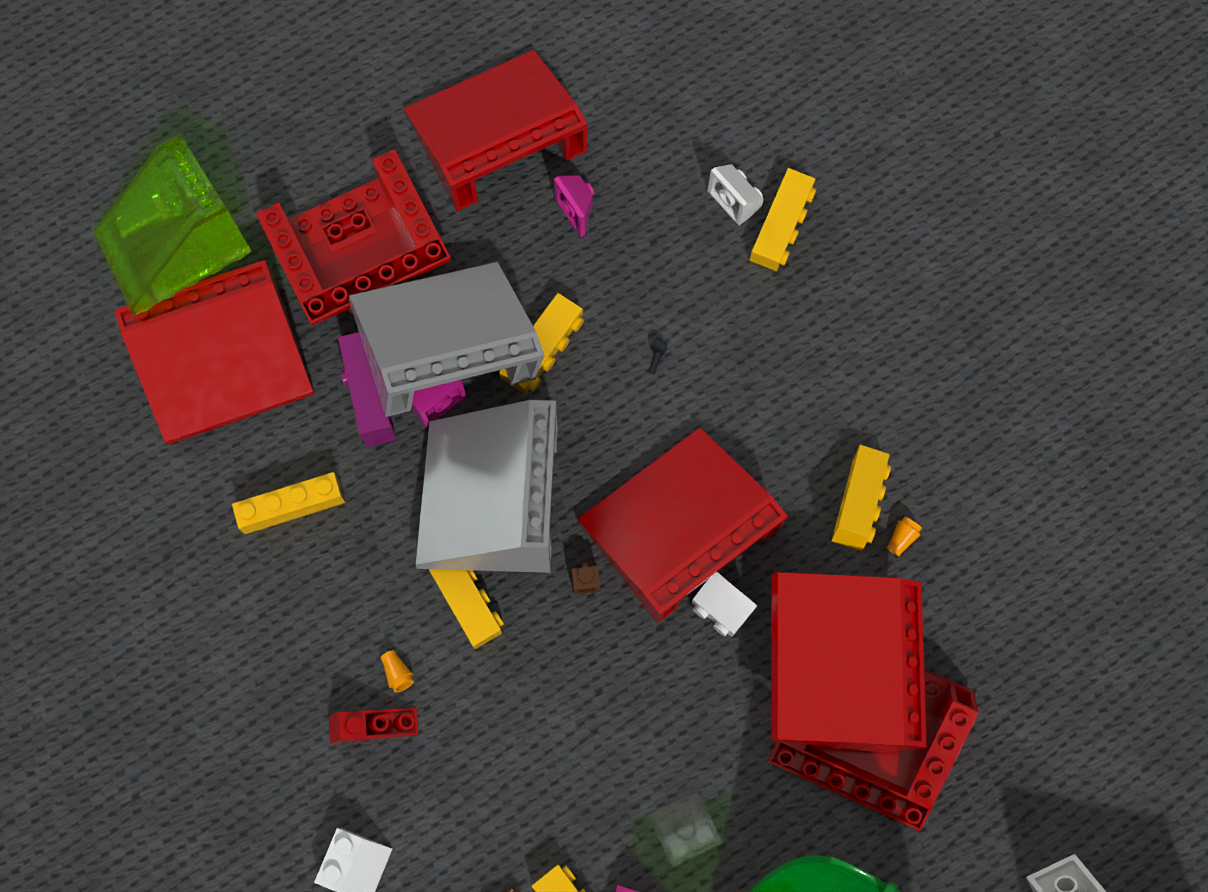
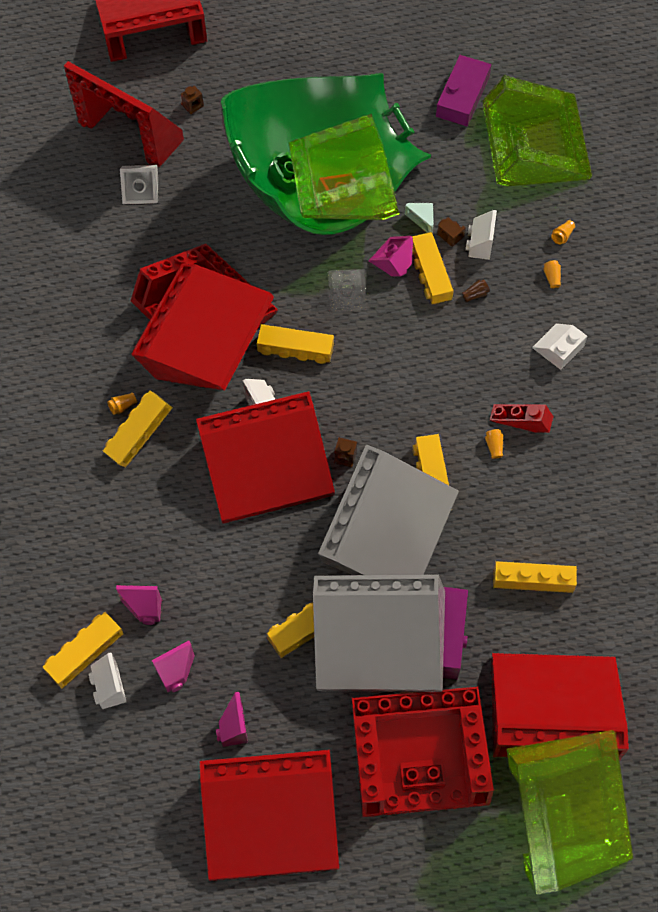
camera: 155 degrees left, 10 degrees down
black hand [649,337,667,374] -> none
none -> dark pink slope [116,585,162,625]
none -> dark pink slope [152,641,195,692]
none -> yellow brick [257,324,334,364]

